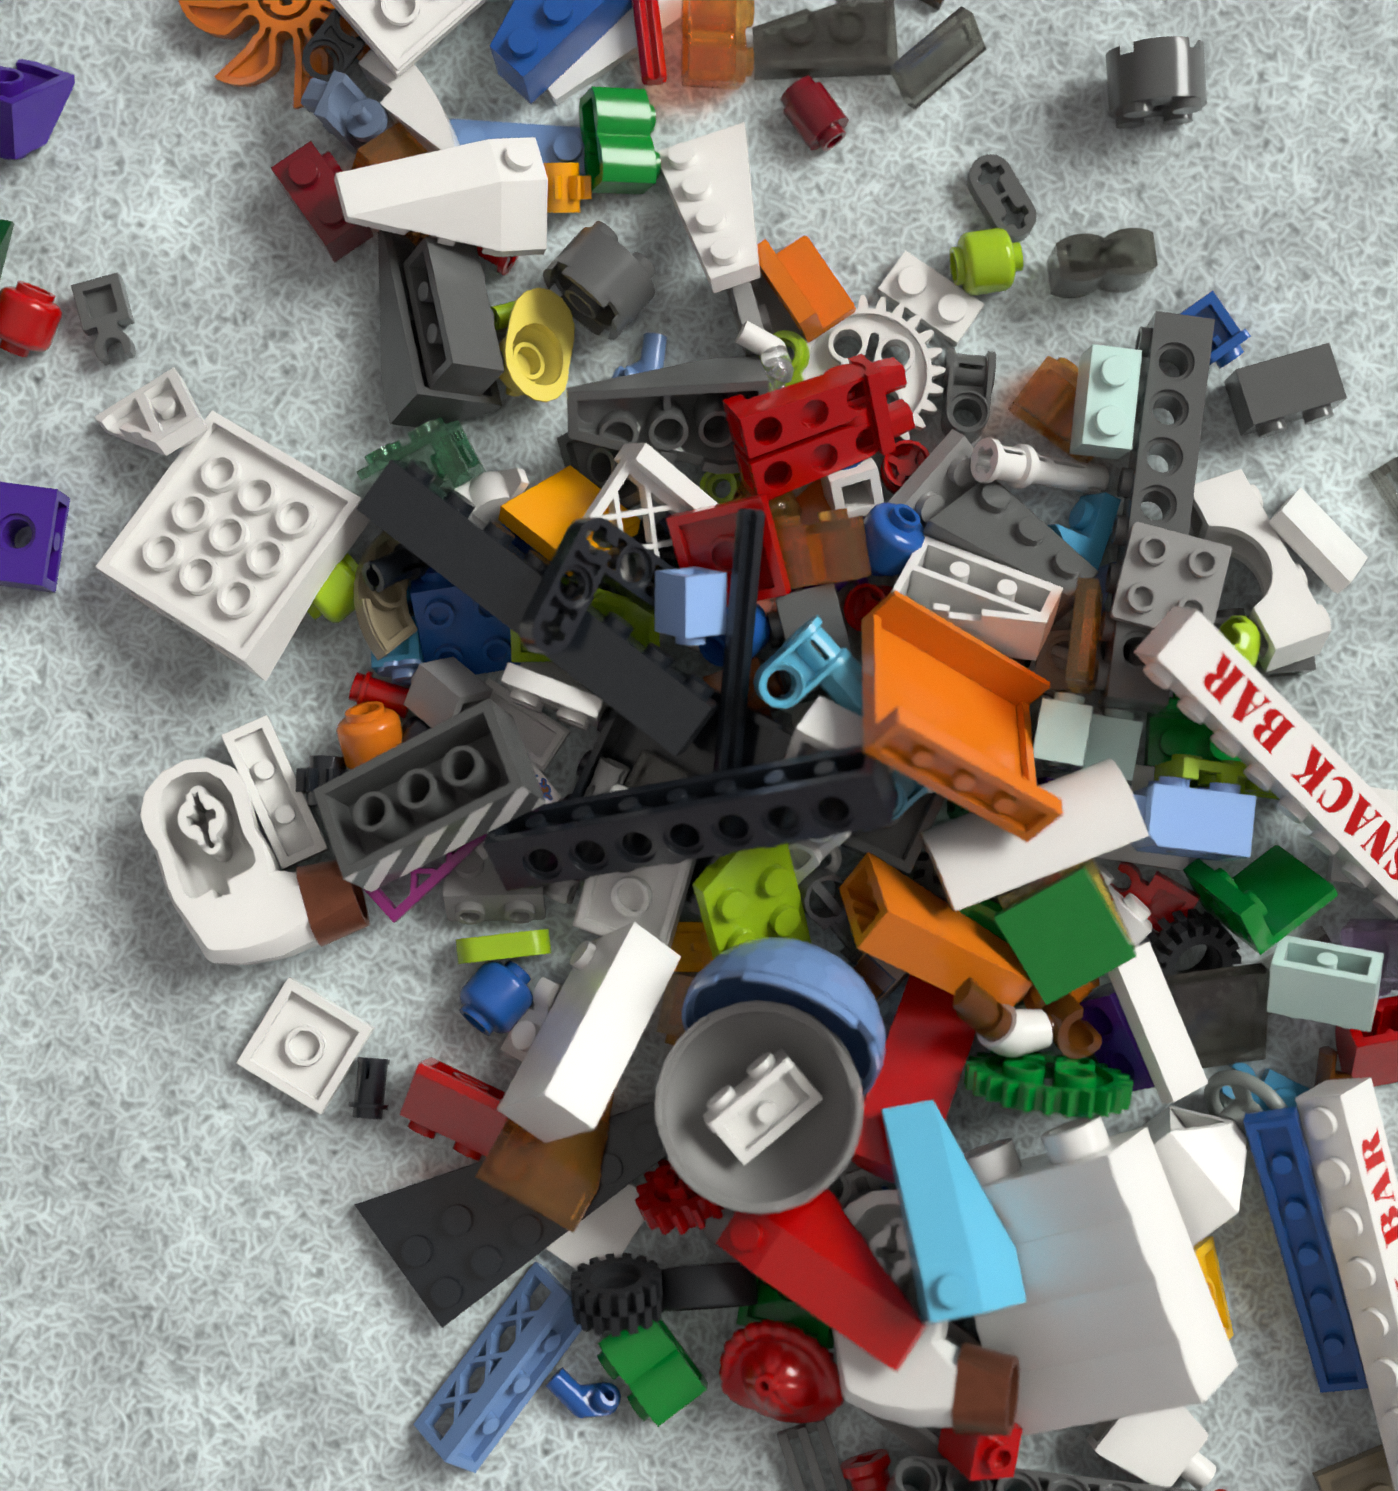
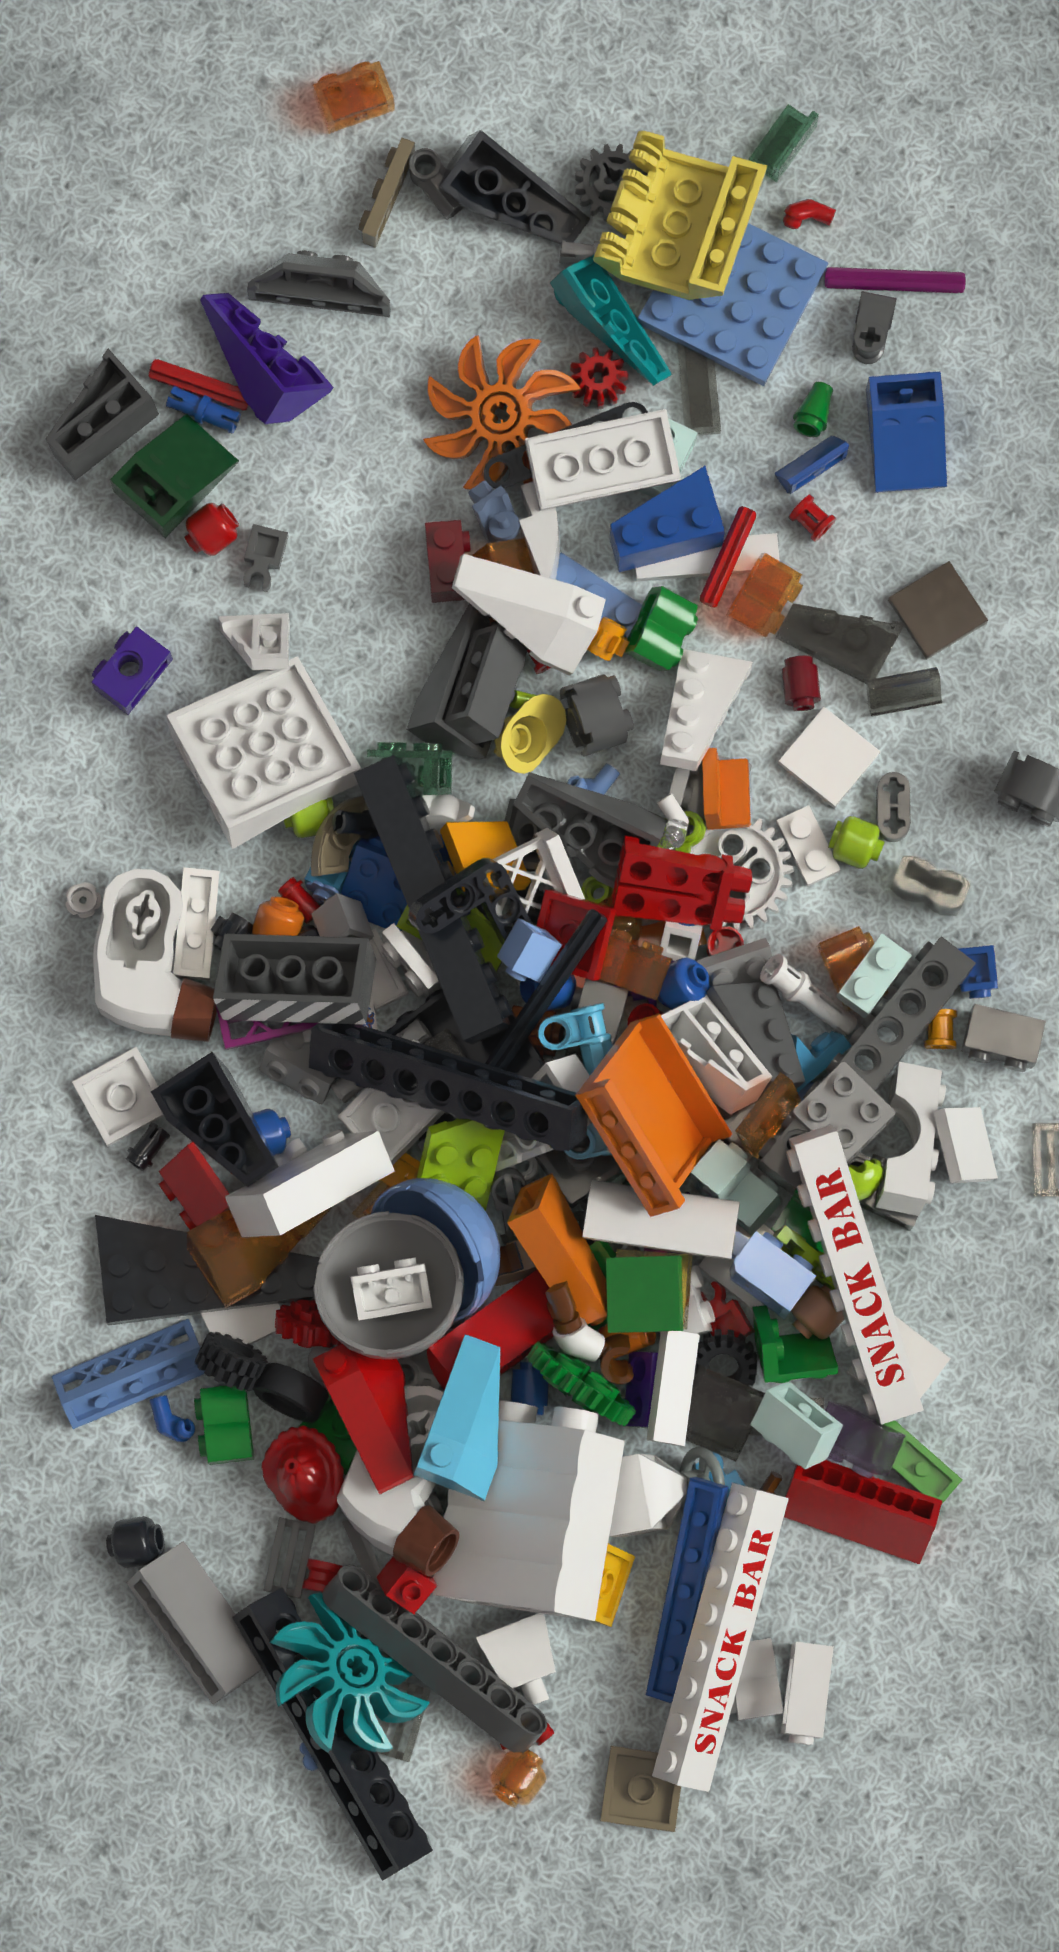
camera: 30 degrees right, 5 degrees down
lime beam [455,929,551,964] -> none
dark grey piece [941,347,996,444] -> none
none -> white plate [66,882,101,918]
none -> black wedge [151,1052,279,1187]
none -> blue brick [511,1362,549,1415]
none -> white tile [778,707,880,808]
none -> nougat head [791,1284,844,1340]
none -> light orange bush [924,1009,957,1049]

